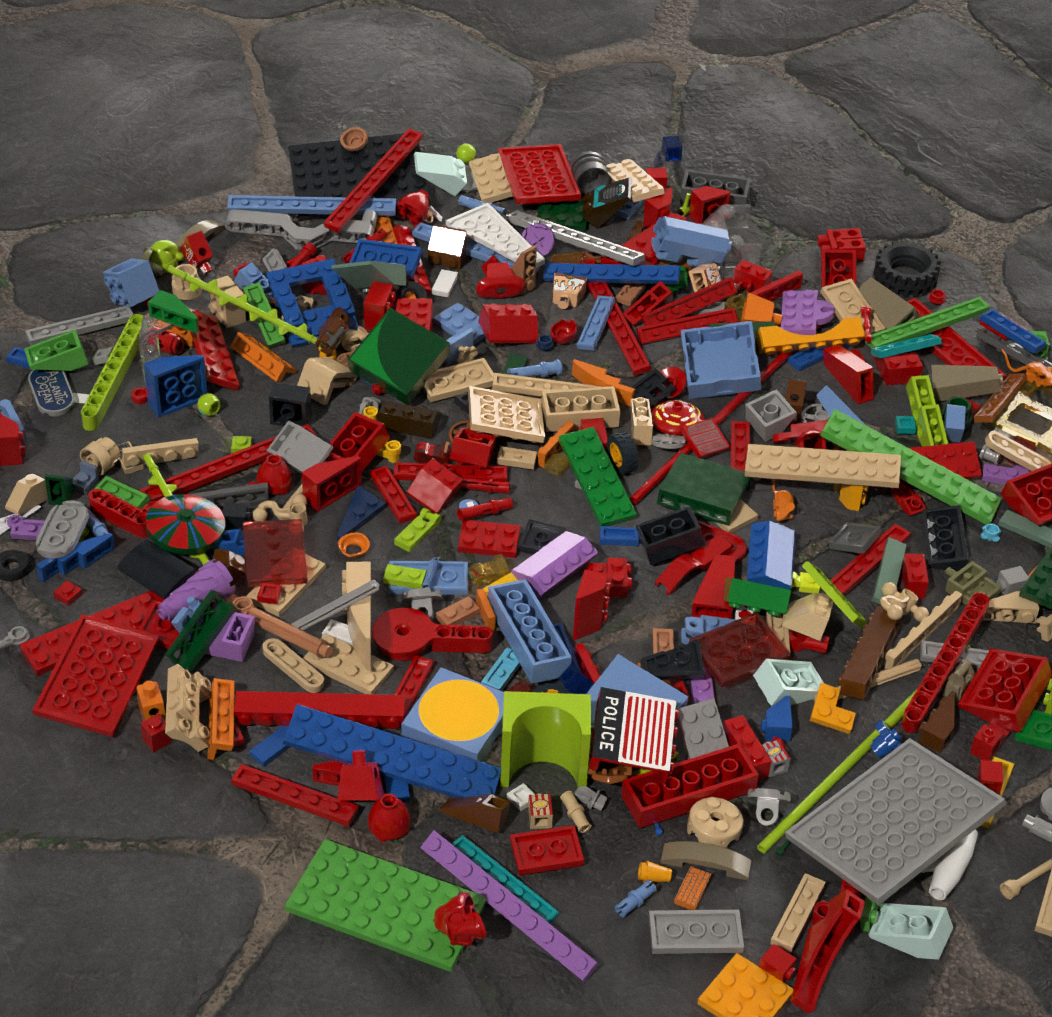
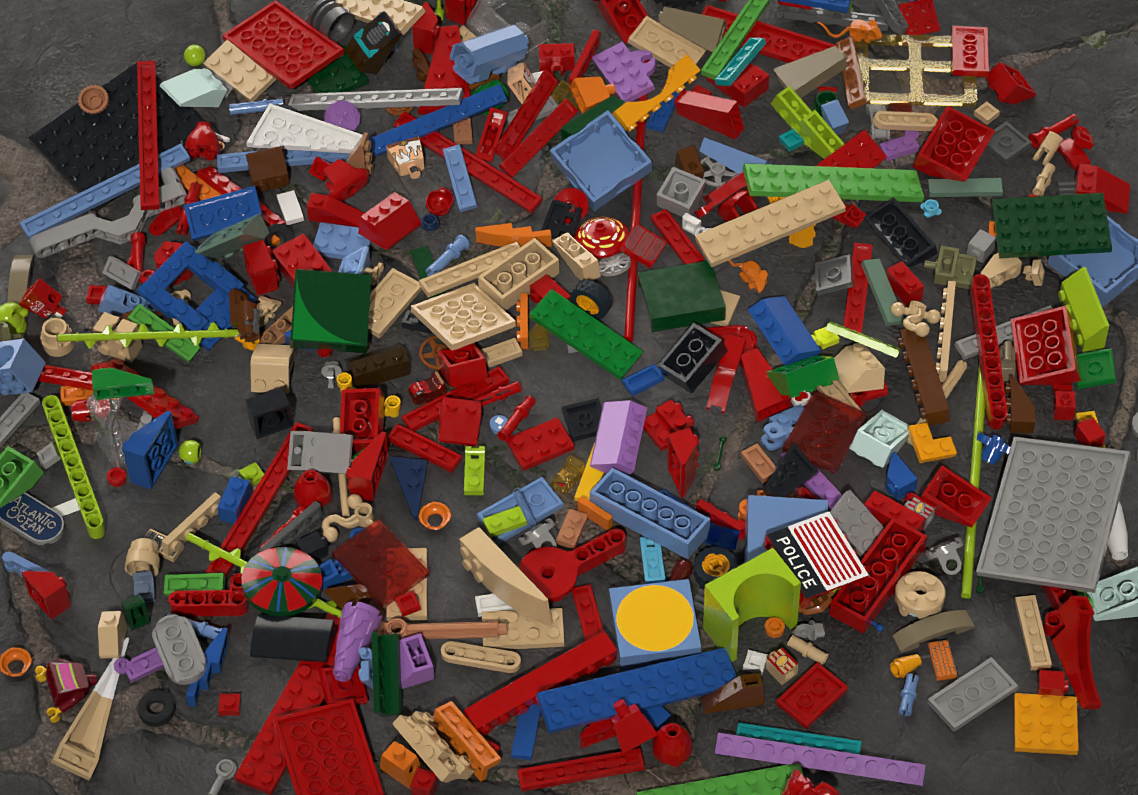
camera: 30 degrees left, 10 degrees up
orange fence [230,332,297,383] -> none
light grey axle [290,580,380,631] -> none
clear orange tile [550,252,586,264] -> none
red piece [860,306,872,342] -> none
none -> red piece [149,206,183,236]
none -> blue brick [217,476,252,524]
none -> red slope [307,193,364,228]
none -> white tile [682,213,701,235]
none -> dark green hinge [713,436,727,471]
none -> orange tile [764,617,785,638]
none -> red slope [920,465,992,528]

